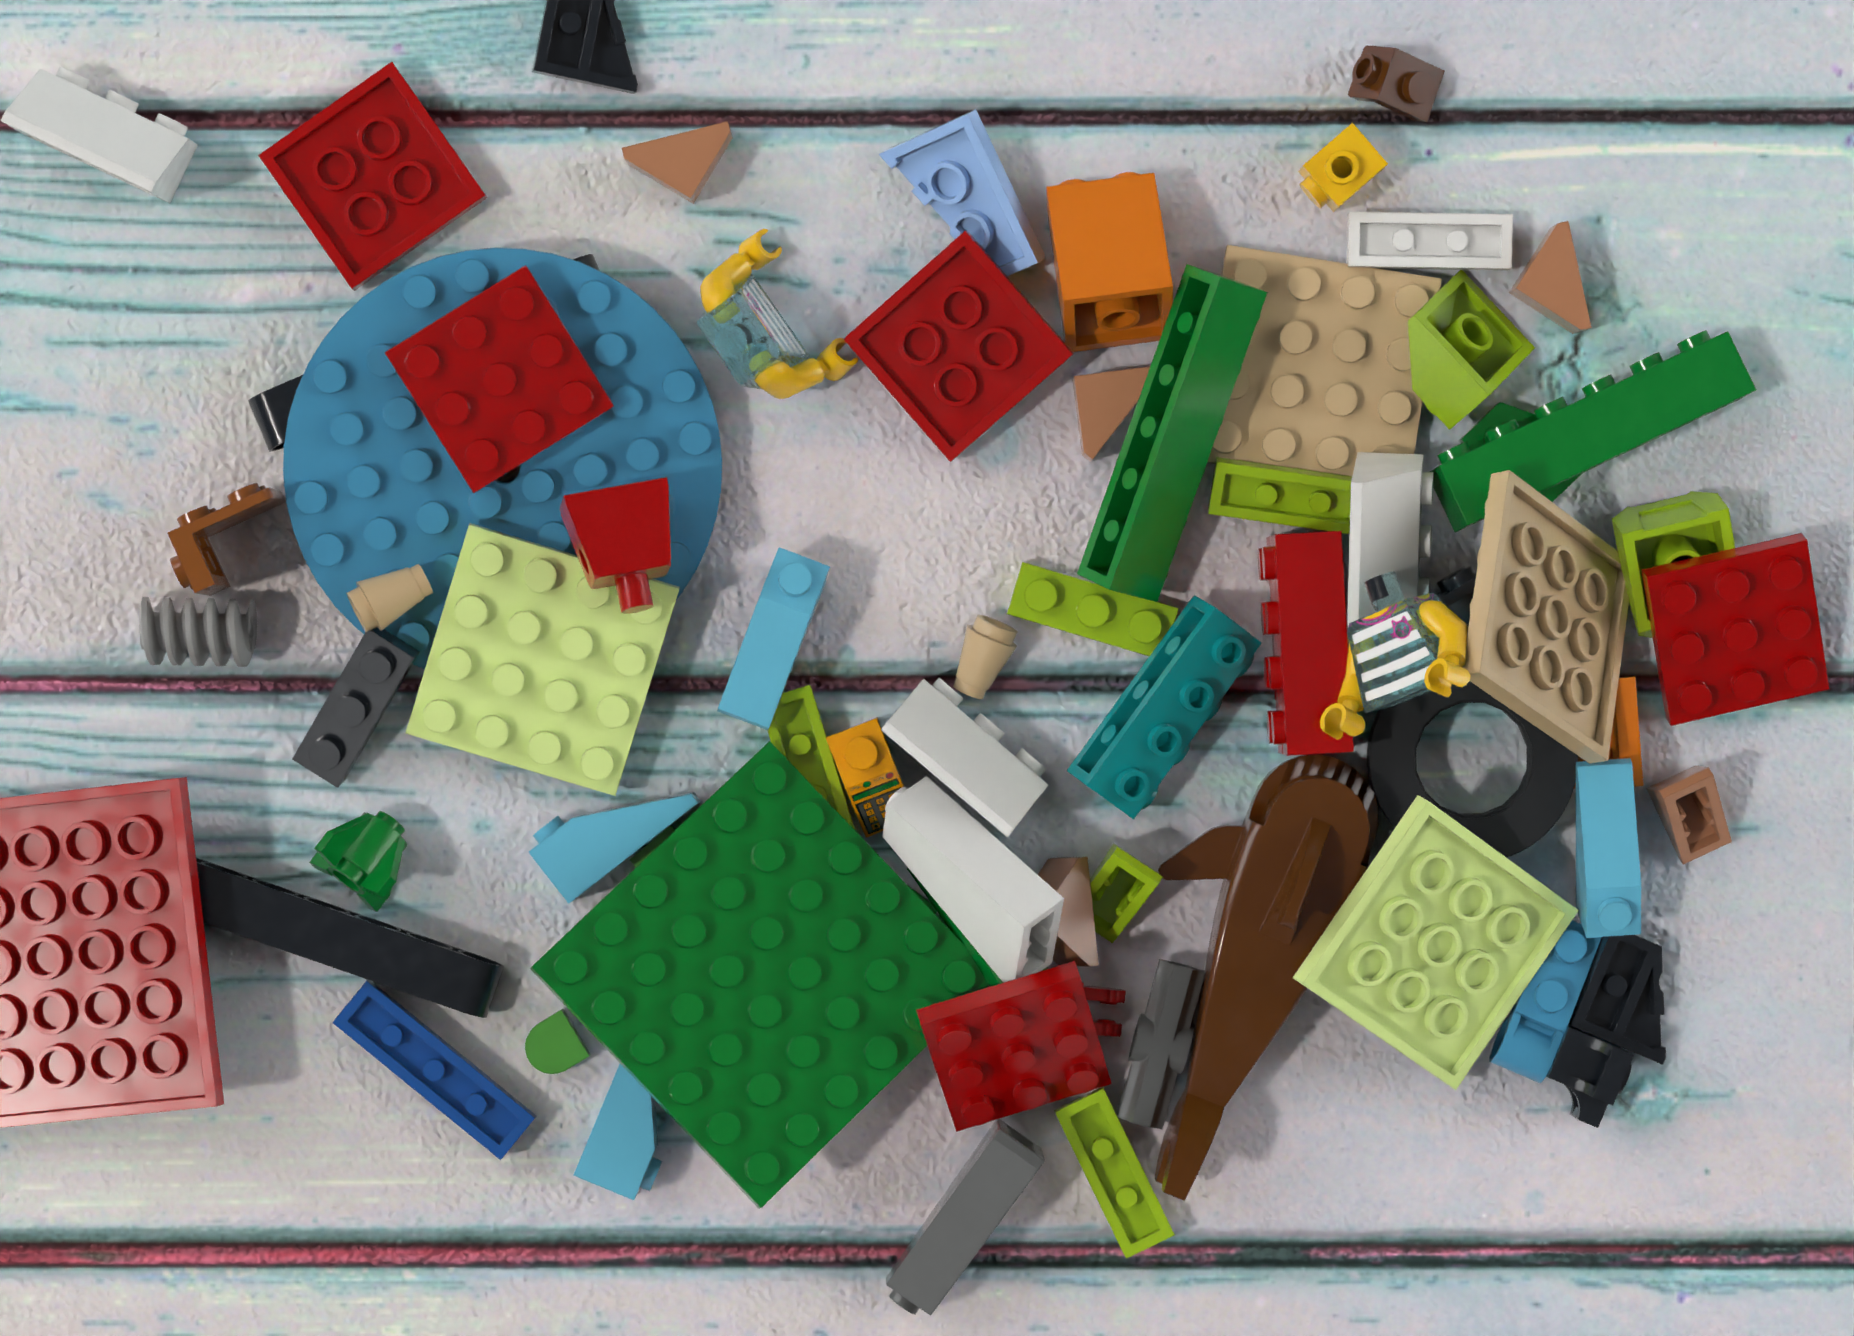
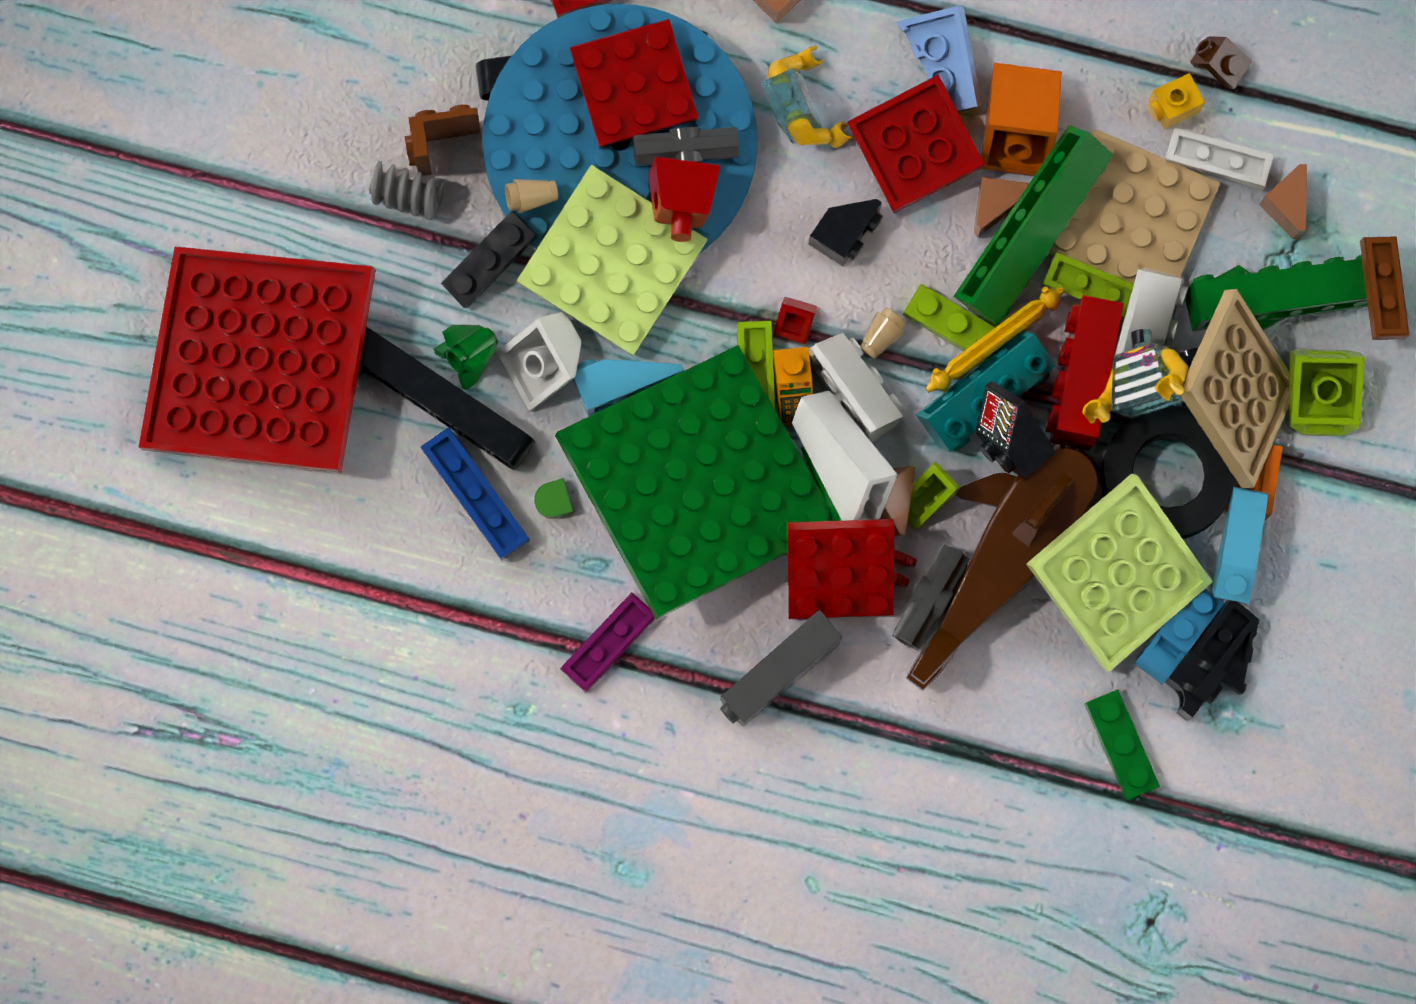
camera: 10 degrees right, 10 degrees down
medium azure slope [573,1064,662,1200] -> none
medium azure slope [717,547,830,730] -> none
lime plate [1054,1087,1175,1259] -> none
lime slope [1408,270,1535,430] -> none
red plate [1642,533,1829,726] -> none
nougat slope [1646,766,1732,865] -> none
none -> white slope [497,312,581,411]
none -> magenta tile [560,592,655,693]
none -> dark grey piece [633,127,739,167]
none -> red slope [773,297,817,345]
none -> black slope [808,199,883,266]
none -> yellow wheel [925,287,1065,393]
none -> black slope [975,381,1056,479]
none -> green plate [1084,689,1160,801]
none -> dark orange tile [1360,236,1410,340]

